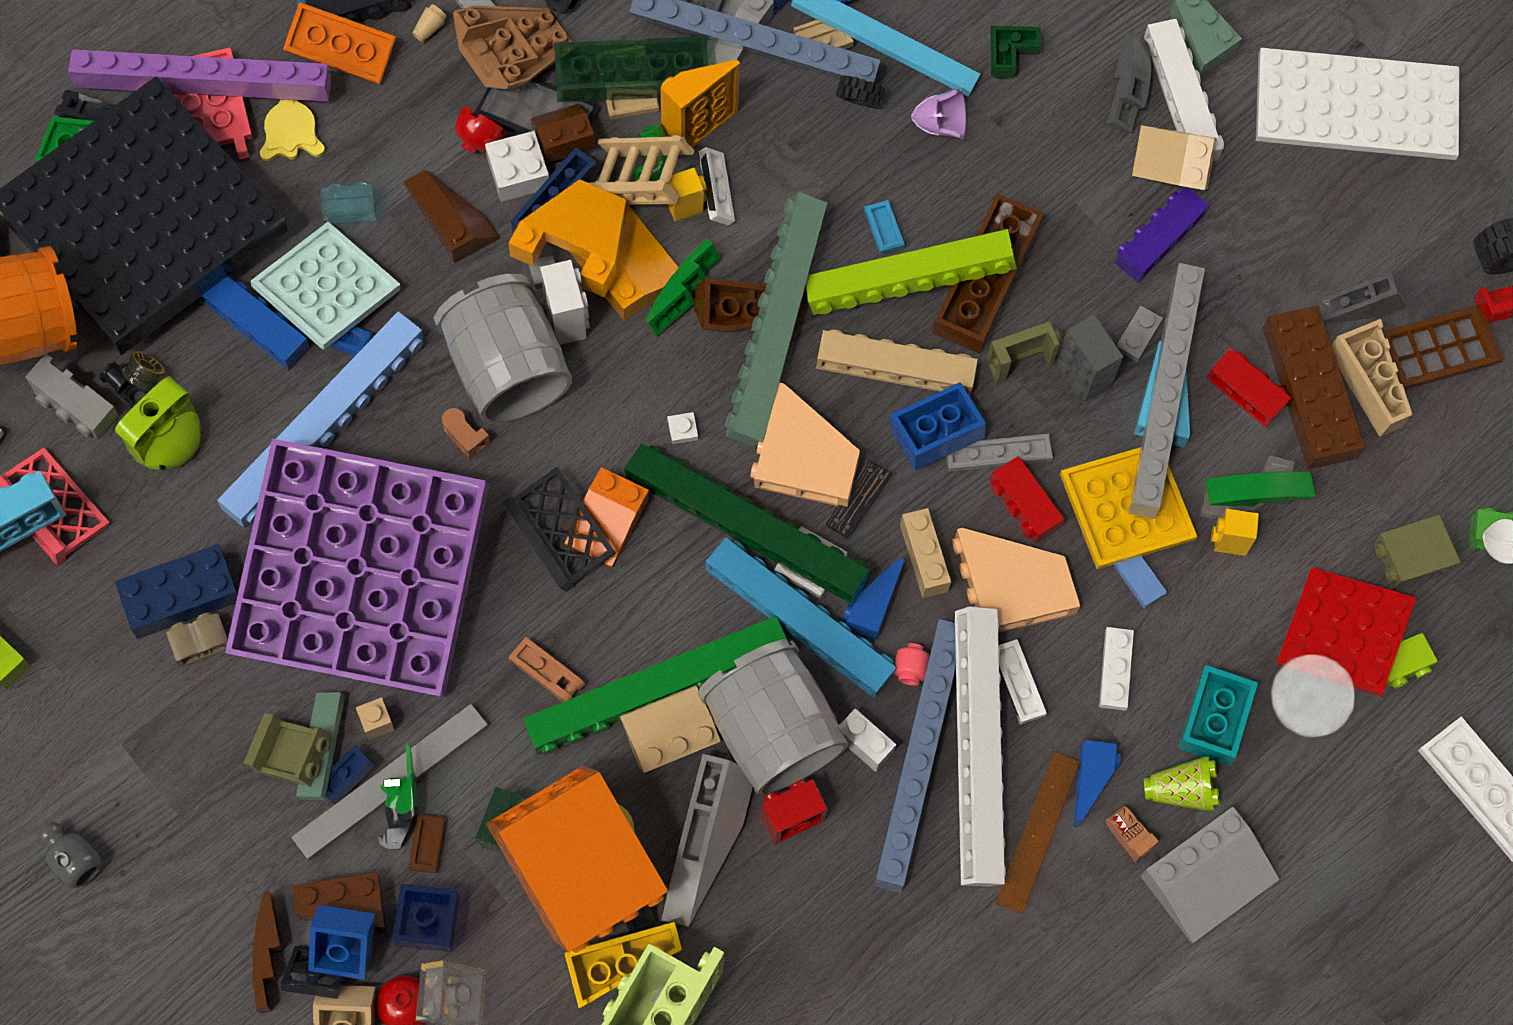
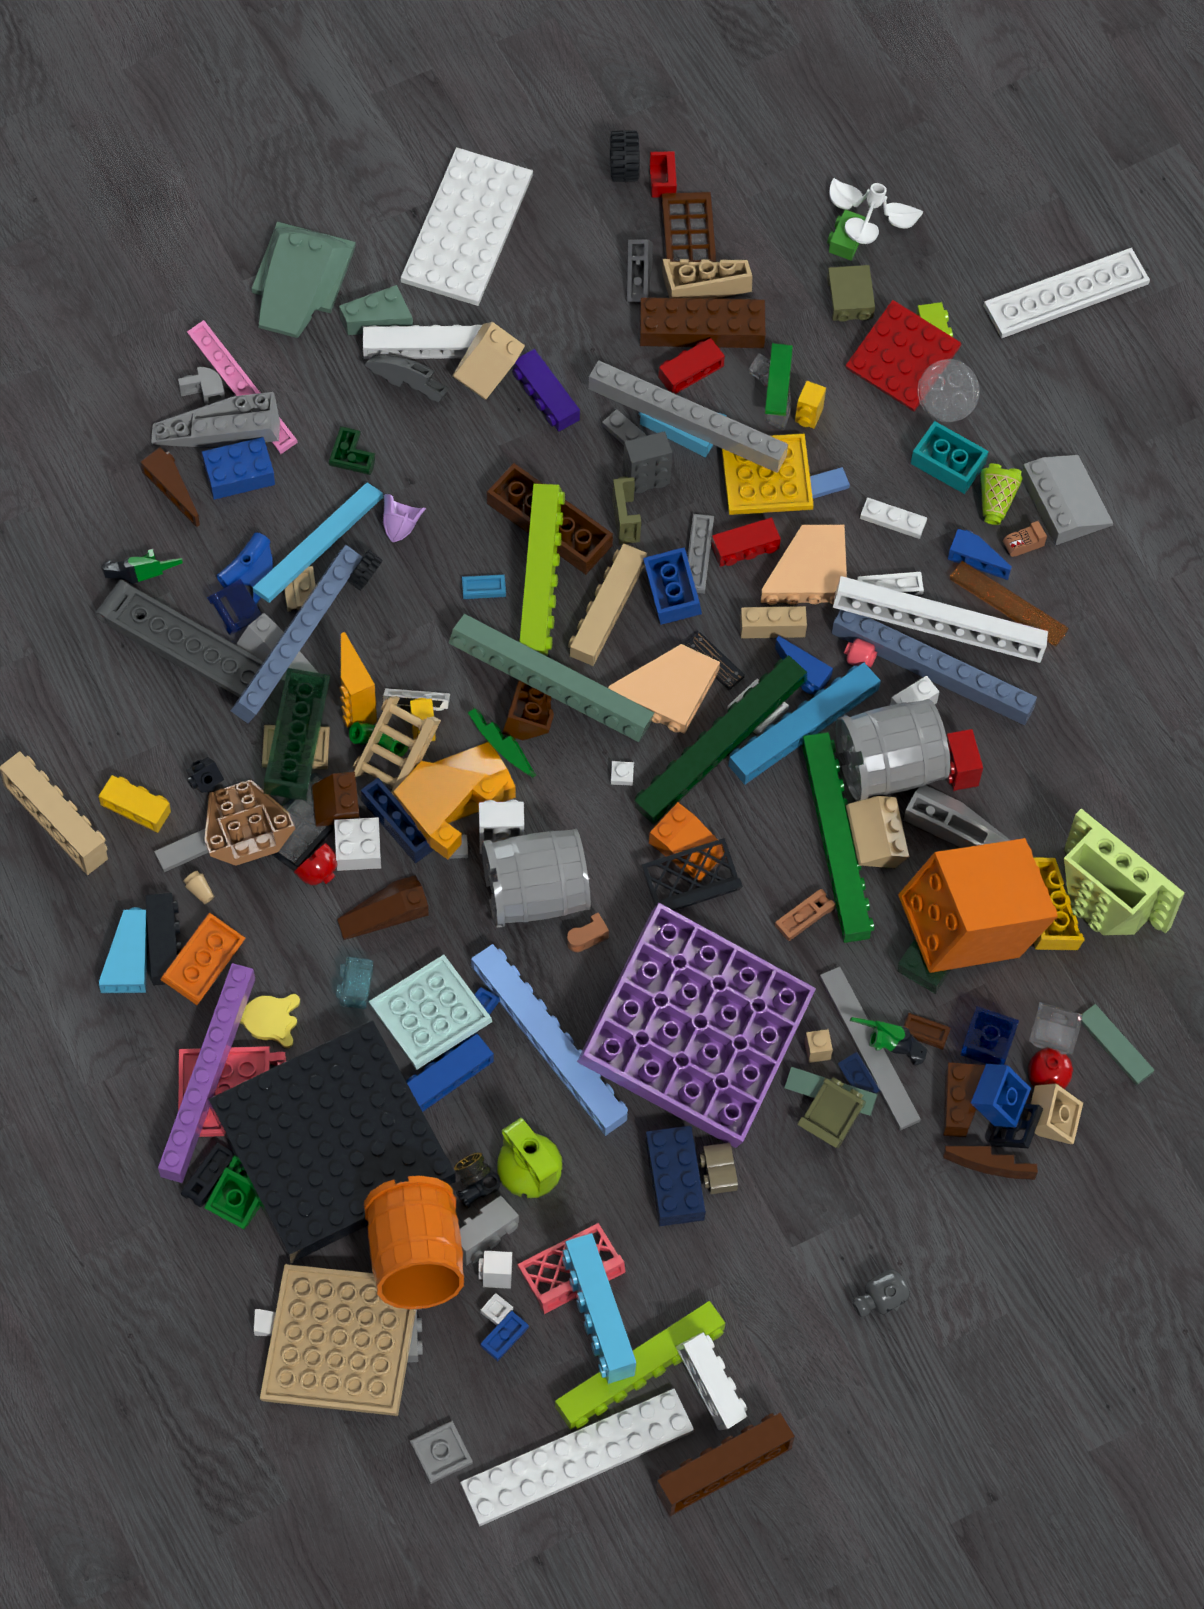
camera: 75 degrees left, 5 degrees down
none -> white brick [479,1251,512,1289]

